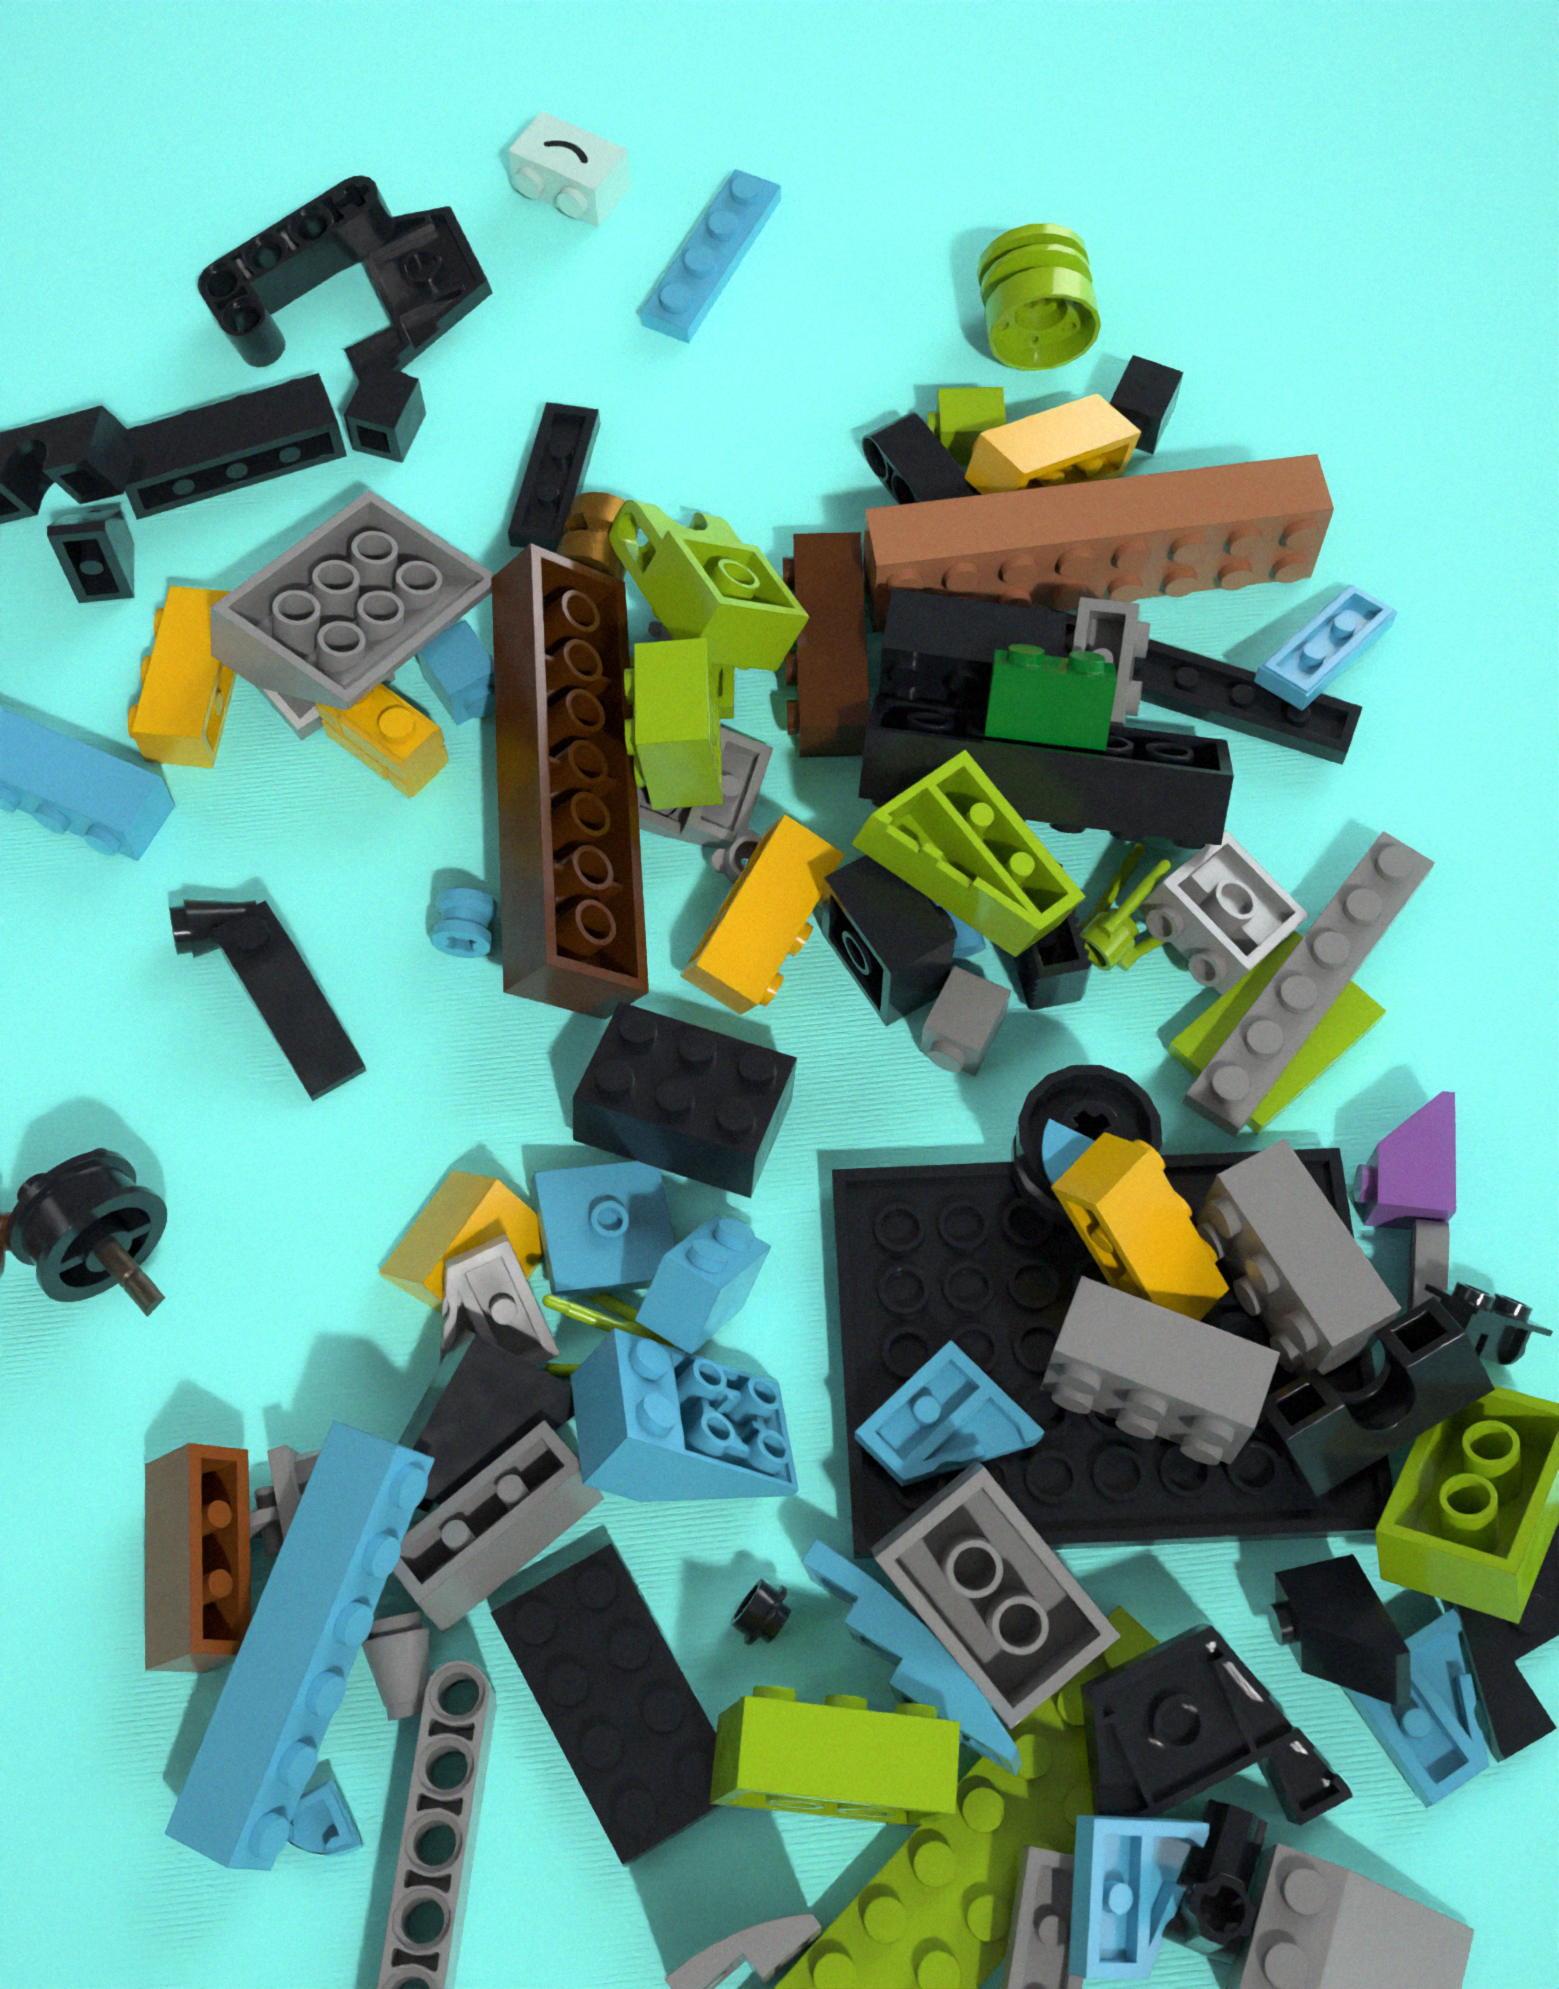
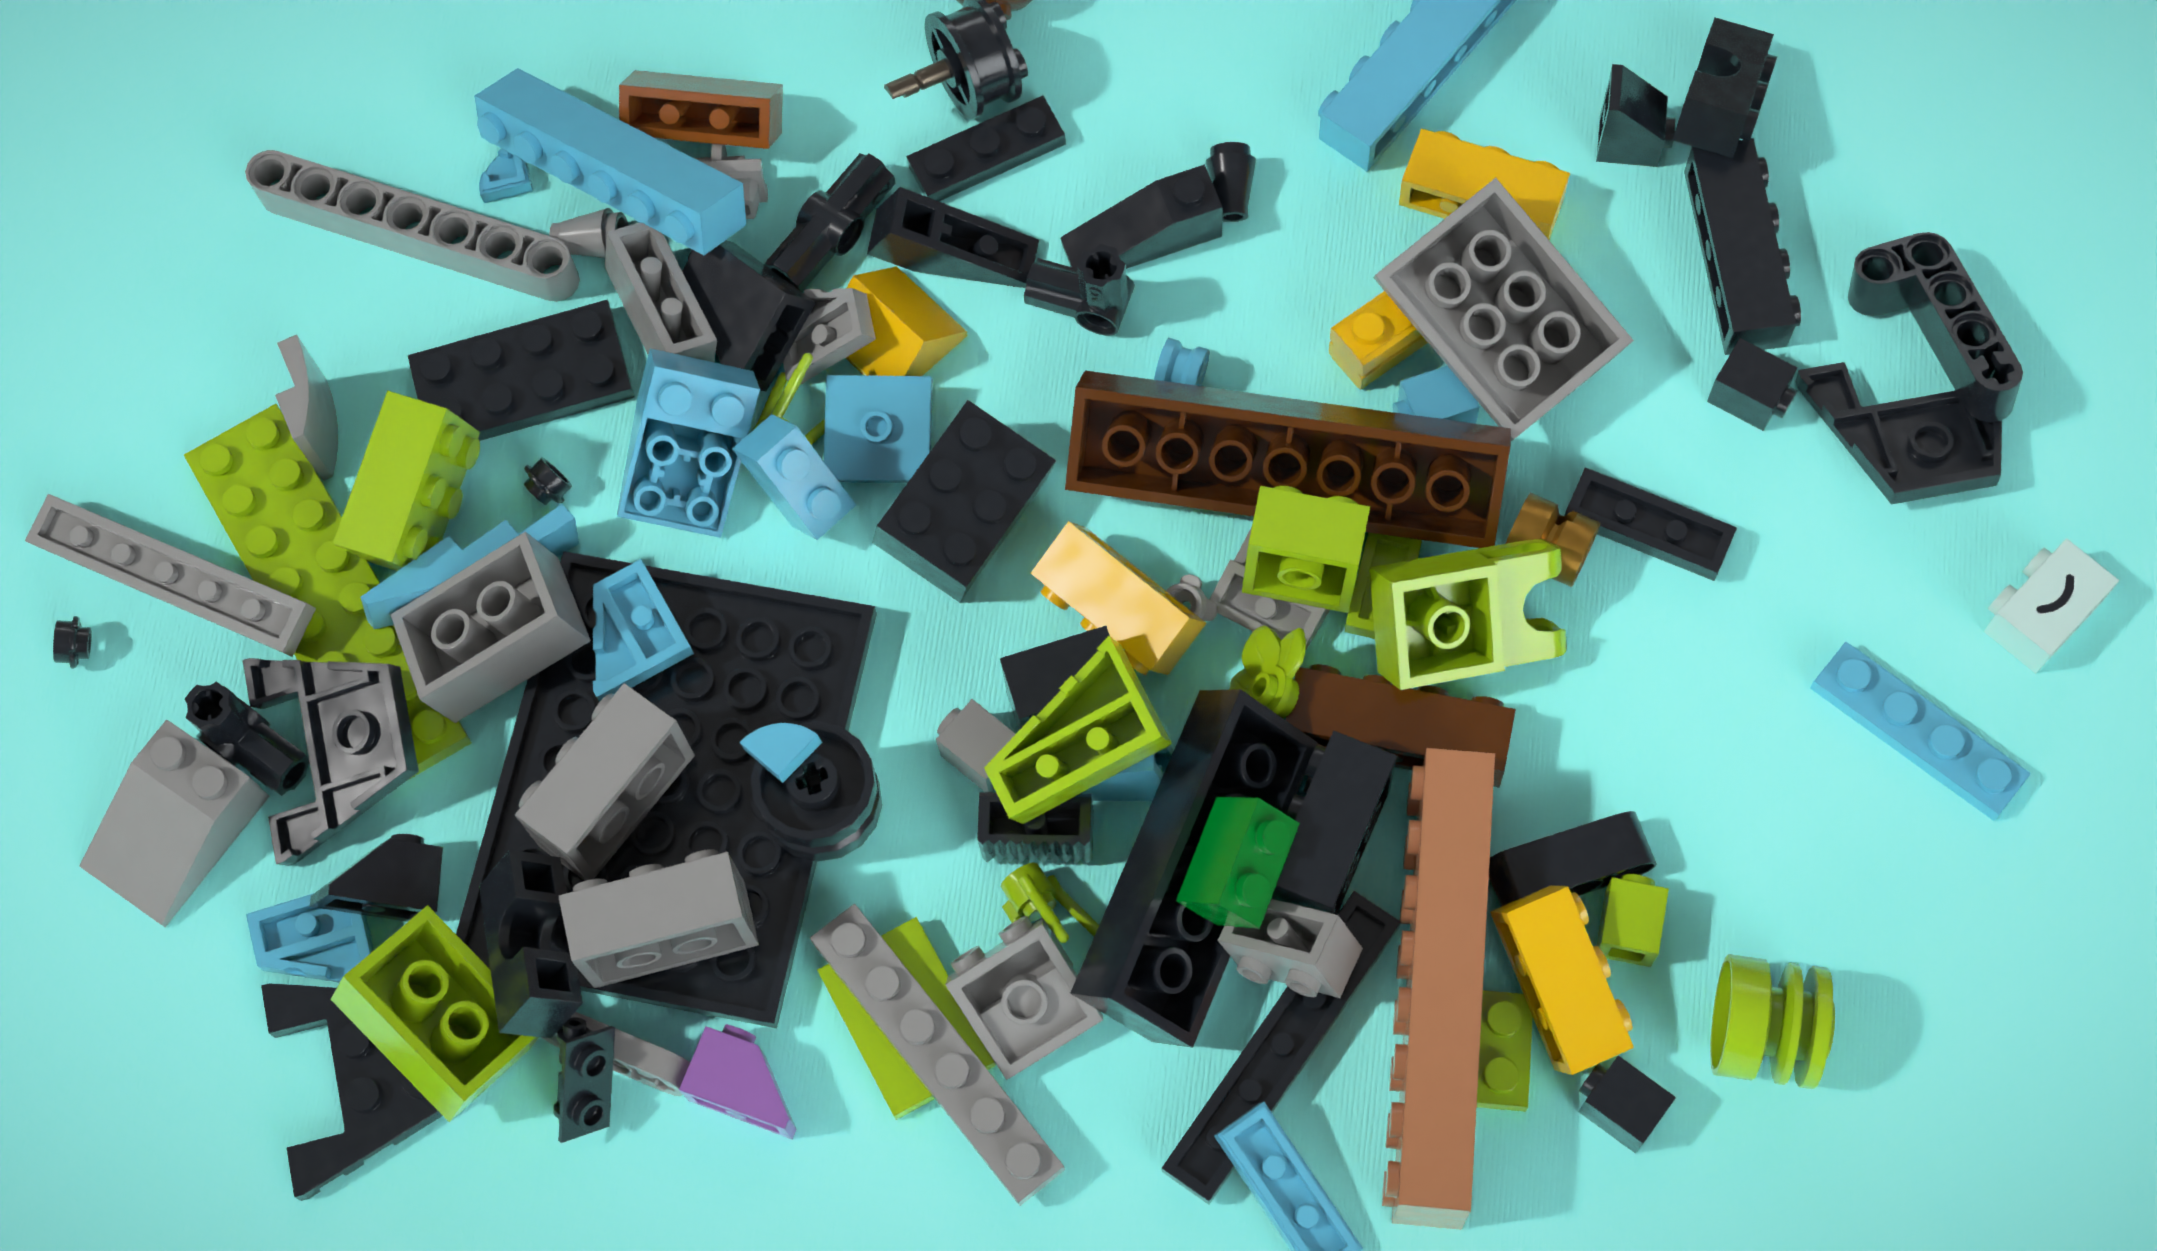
camera: 110 degrees right, 5 degrees up
yellow brick [1051,1132,1229,1321] -> none
medium azure wing [1068,1815,1209,1979] -> none
none -> black piece [764,153,896,292]
none -> black slope [867,187,1039,288]
none -> black plate [906,95,1066,201]
none -> black piece [1023,244,1135,336]
none -> lime plate [1229,625,1306,719]

